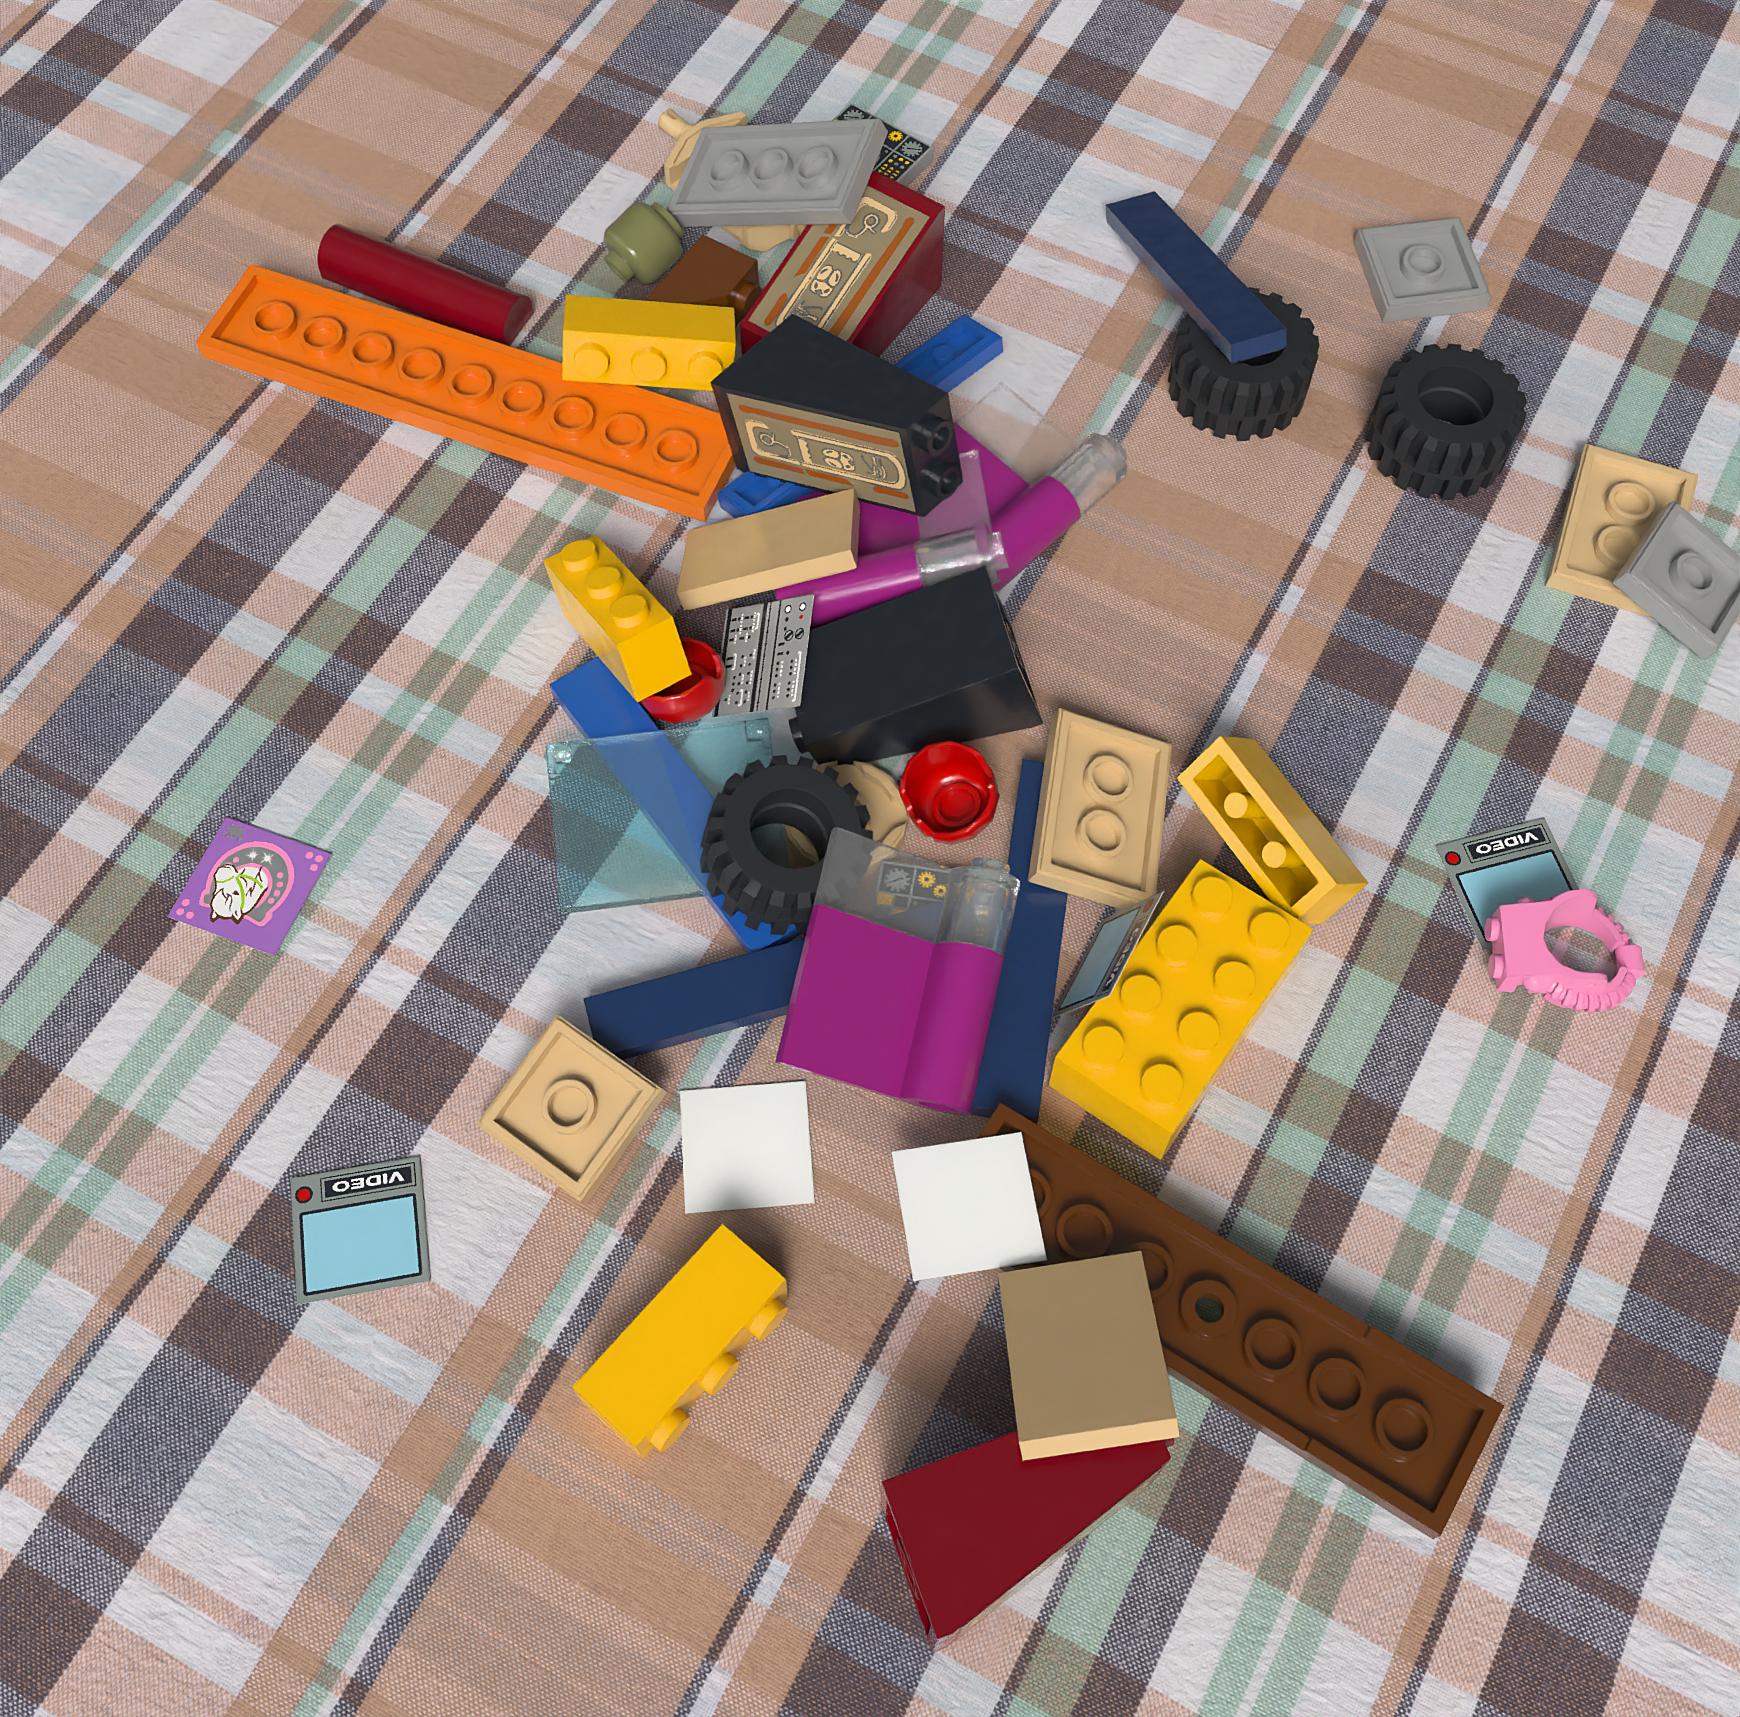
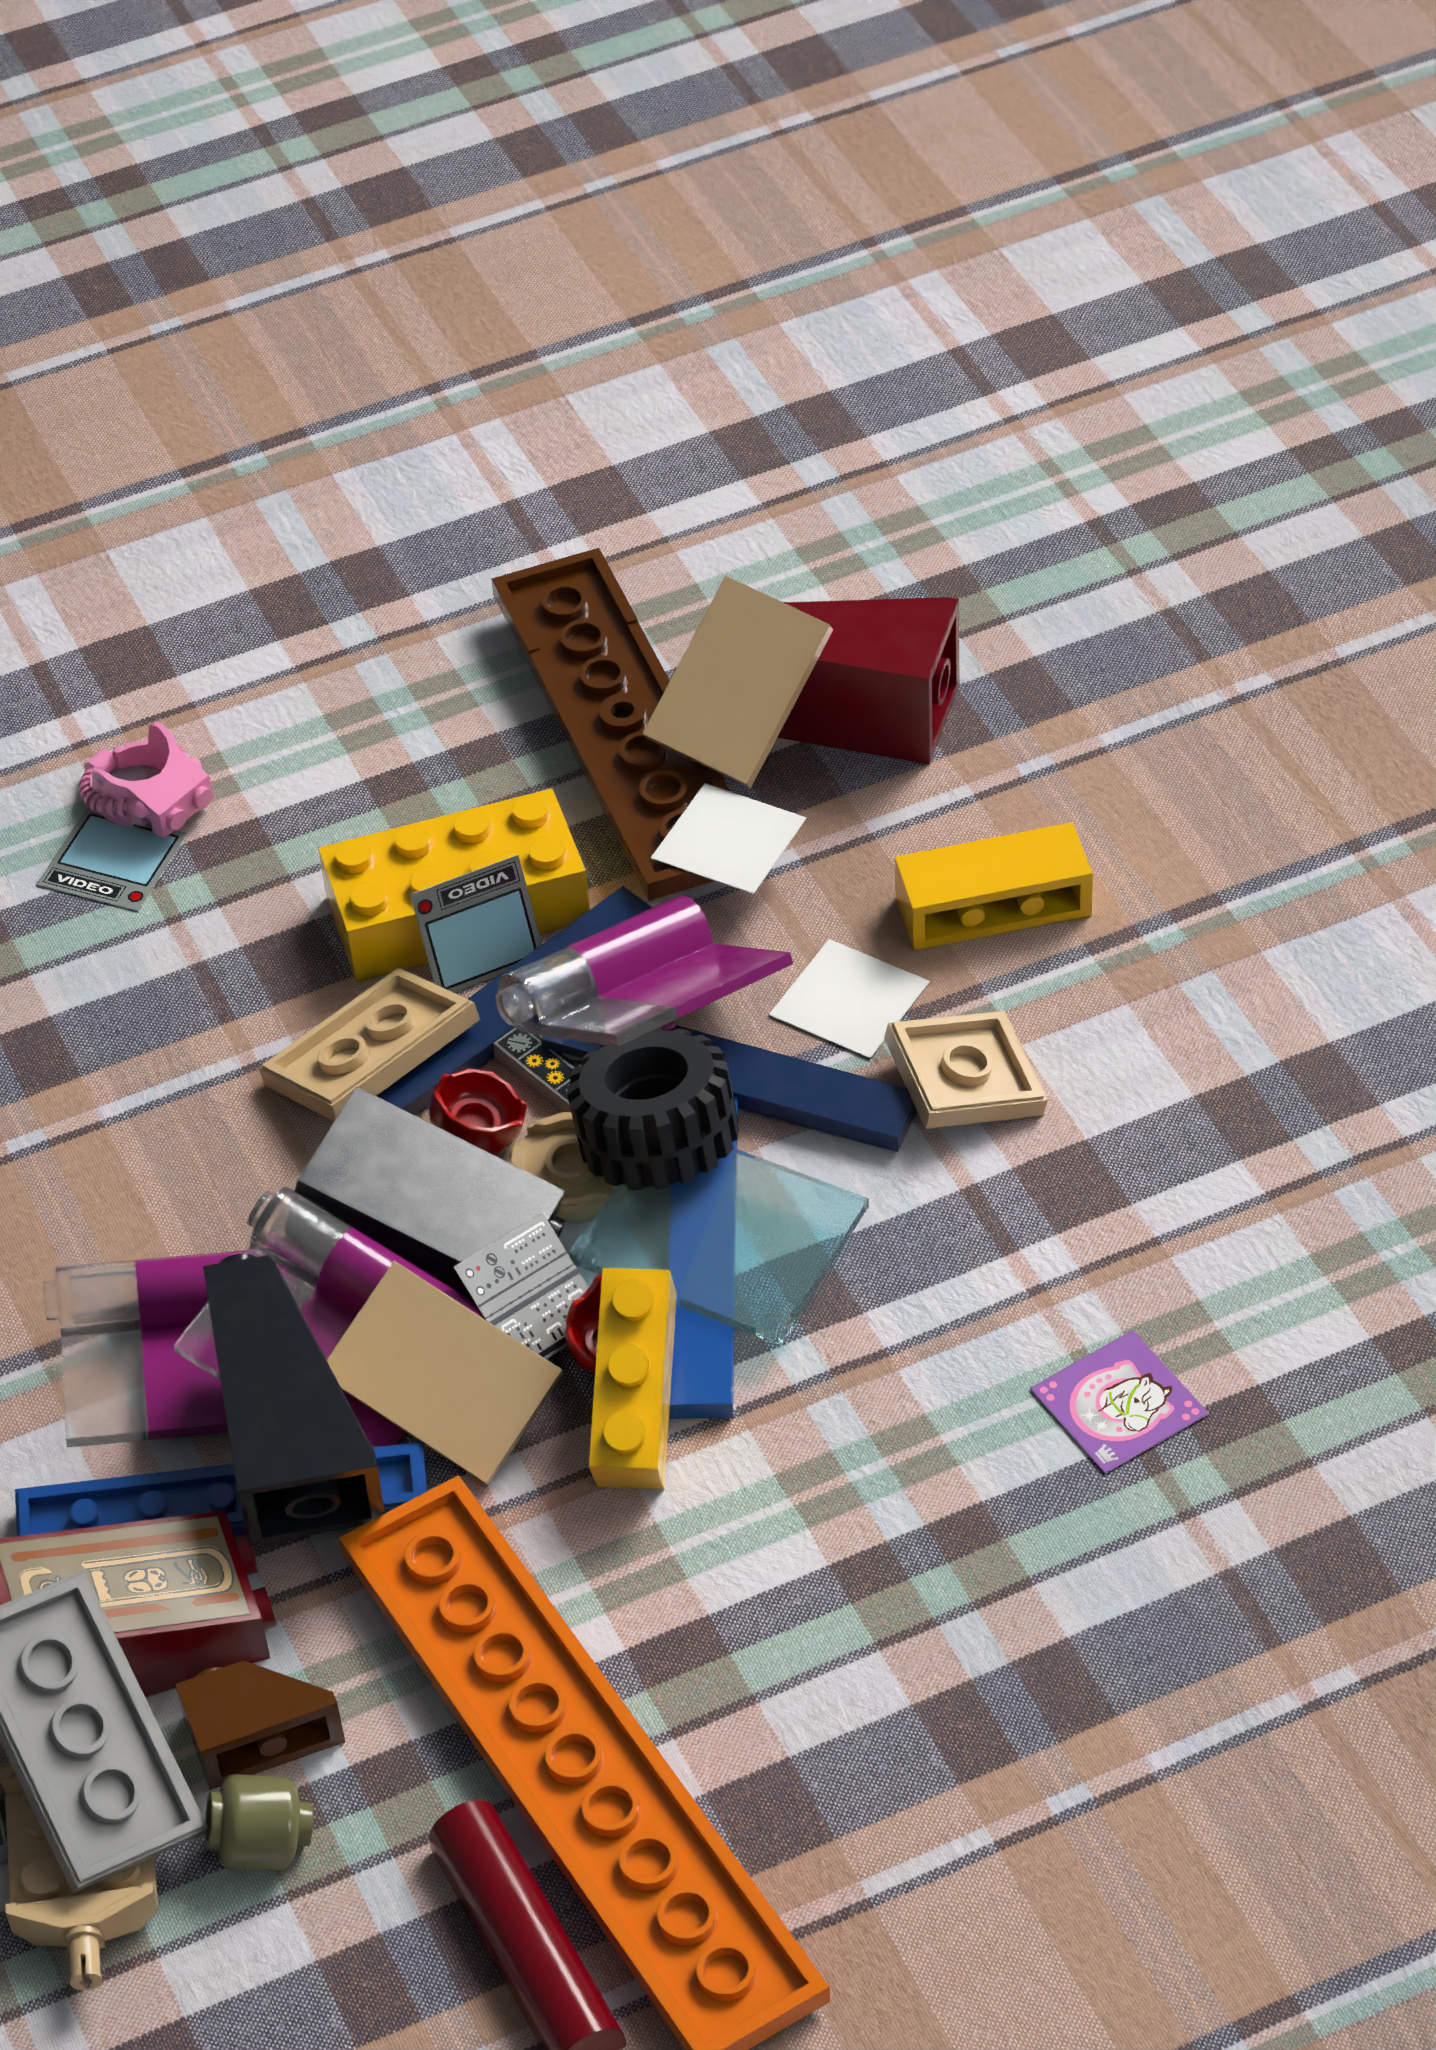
camera: 140 degrees left, 15 degrees down
sticker [290,1156,430,1305] -> none
yellow brick [562,295,736,391] -> none
yellow brick [1177,736,1369,925] -> none

